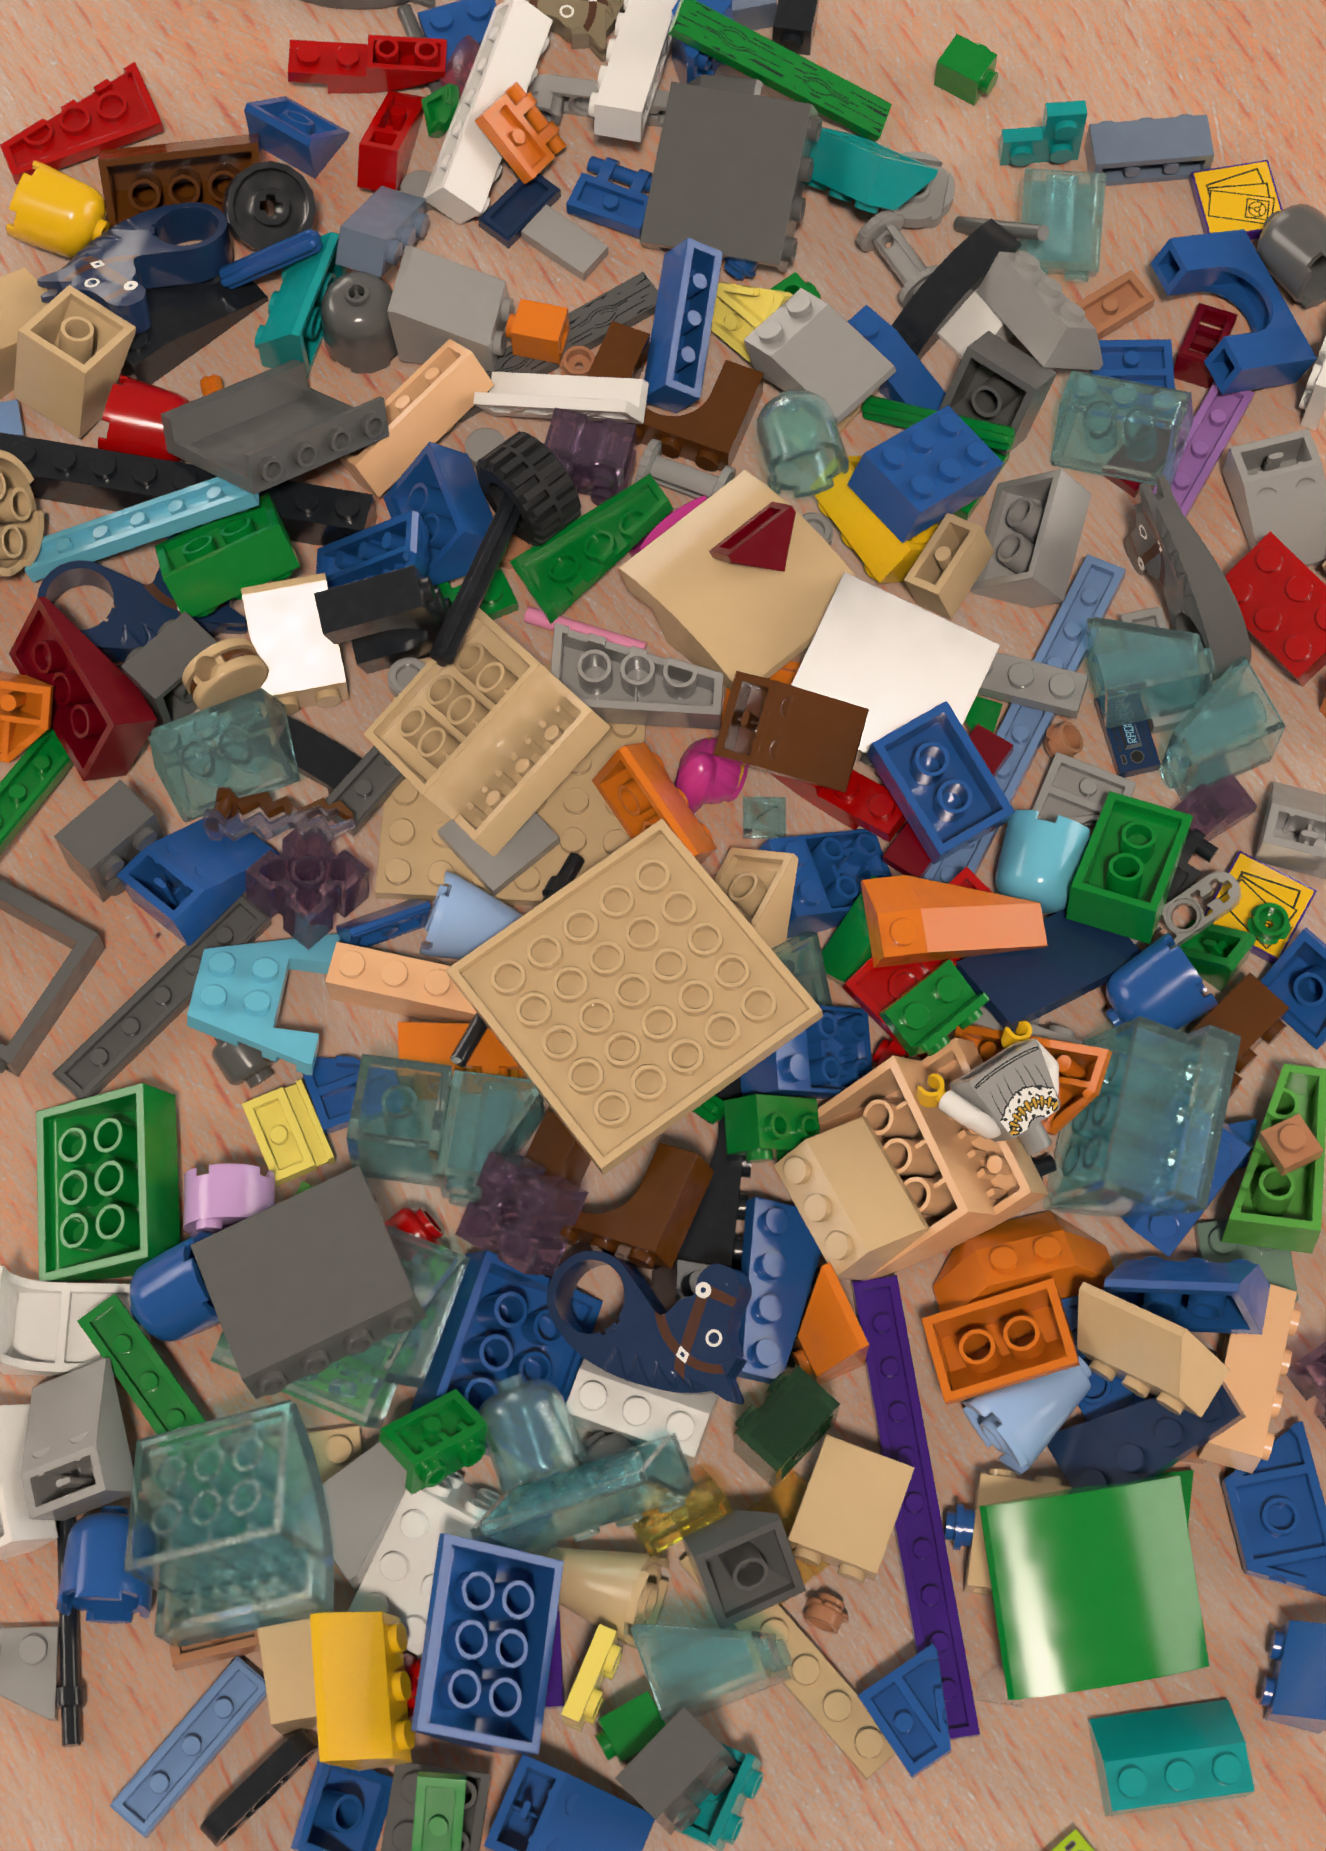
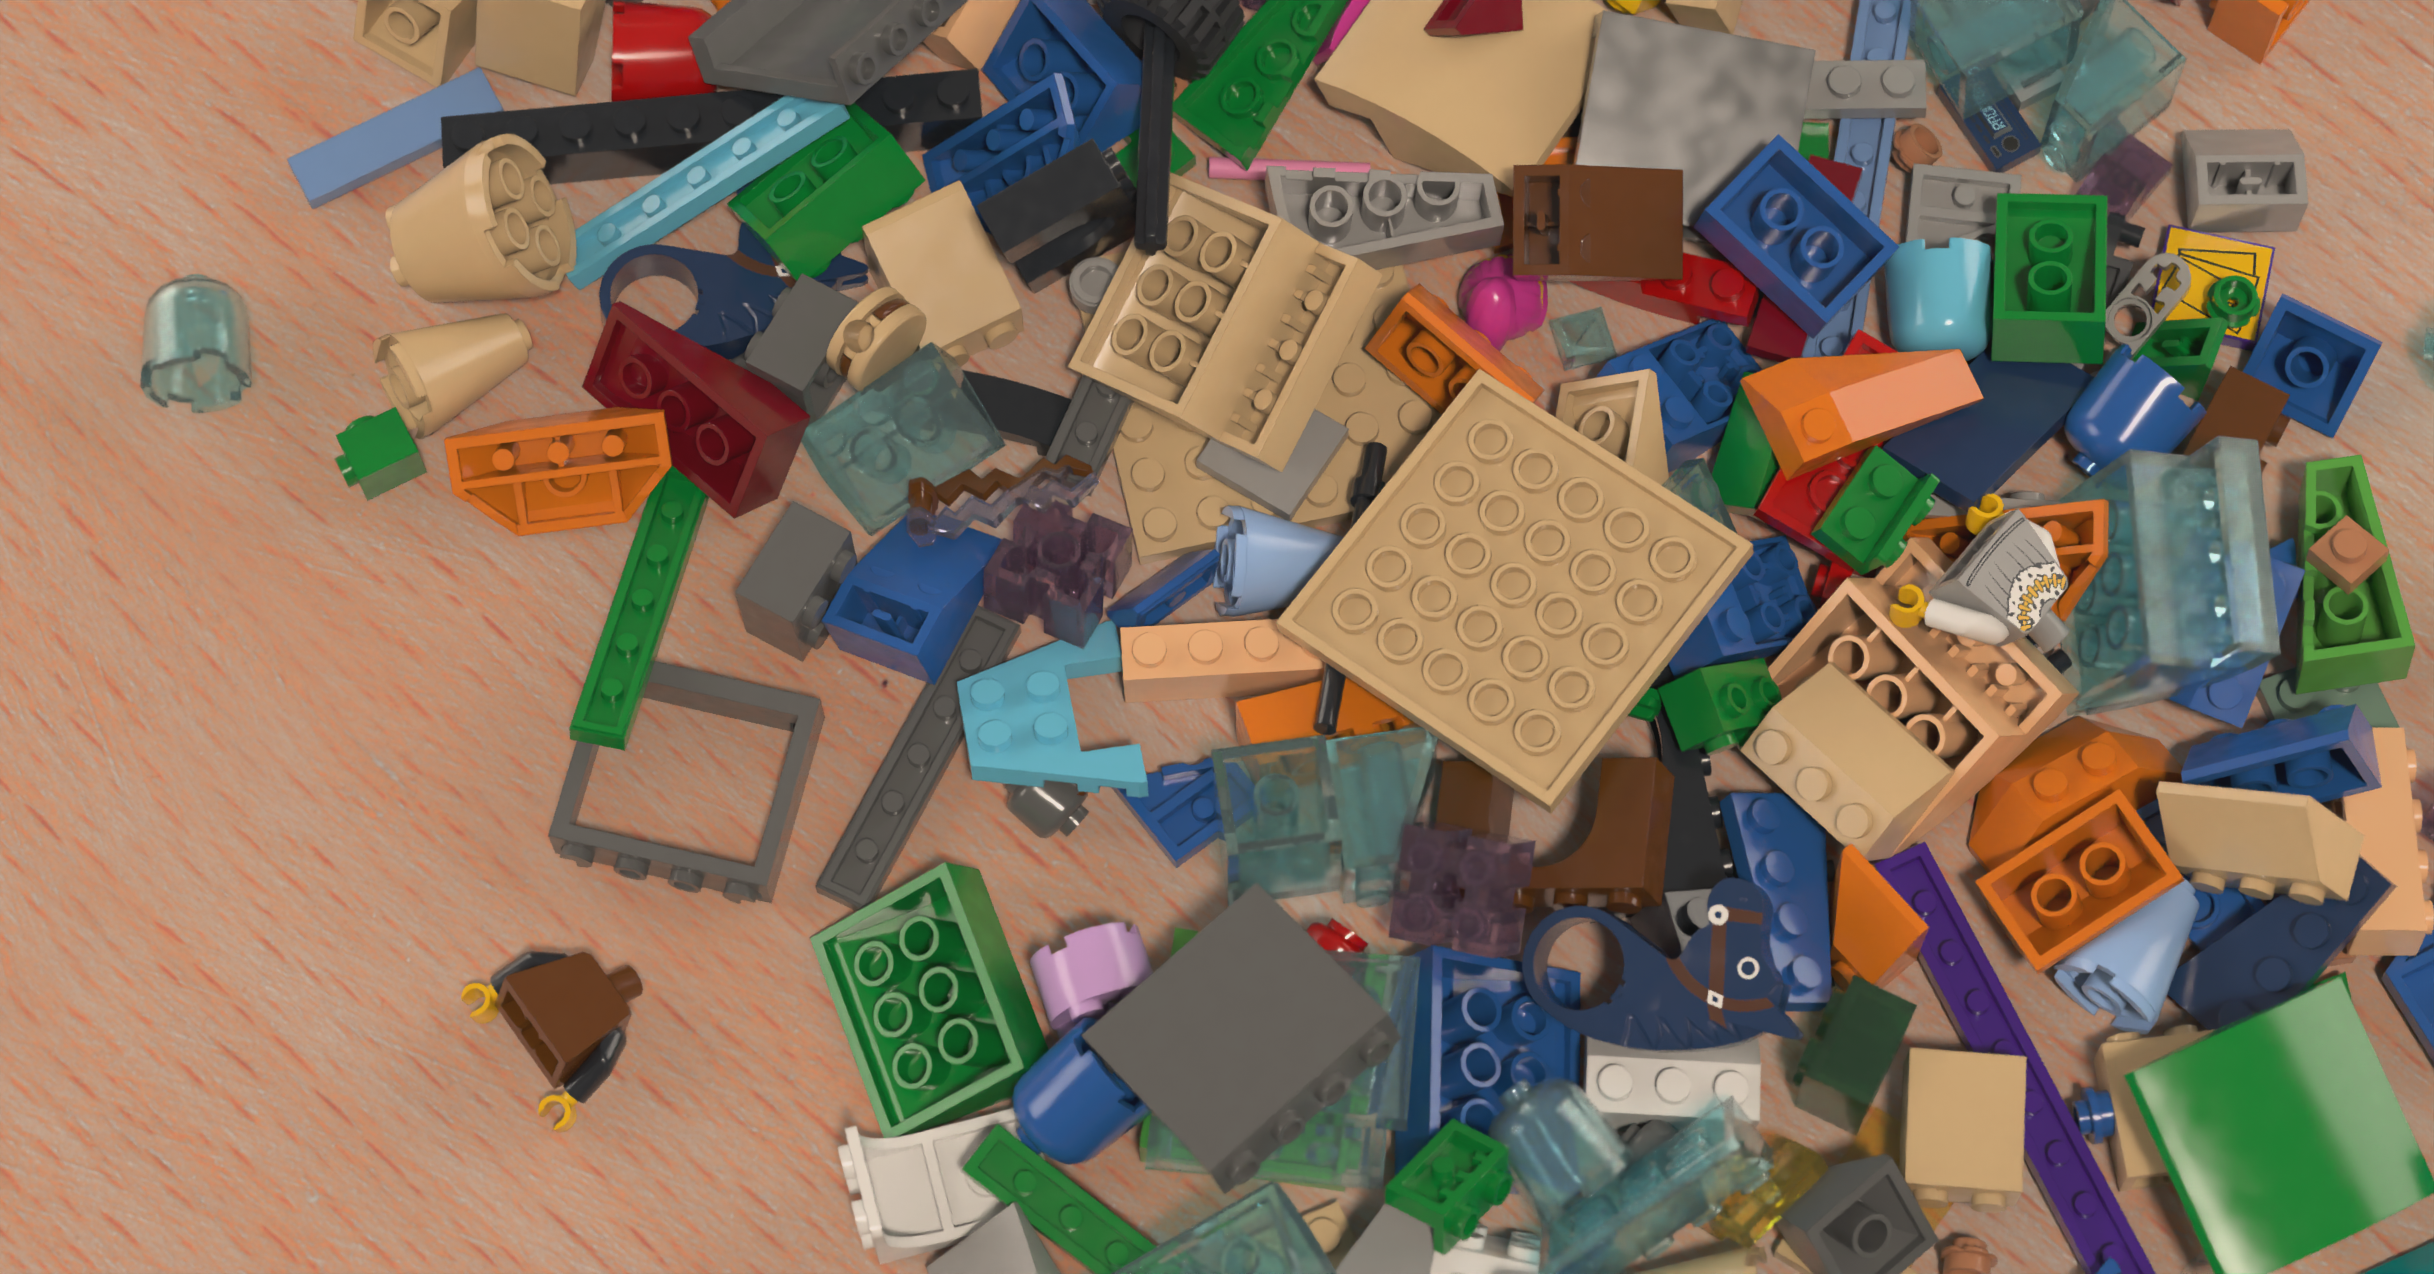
camera: 15 degrees left, 0 degrees up
light yellow plate [242,1079,336,1187] -> none

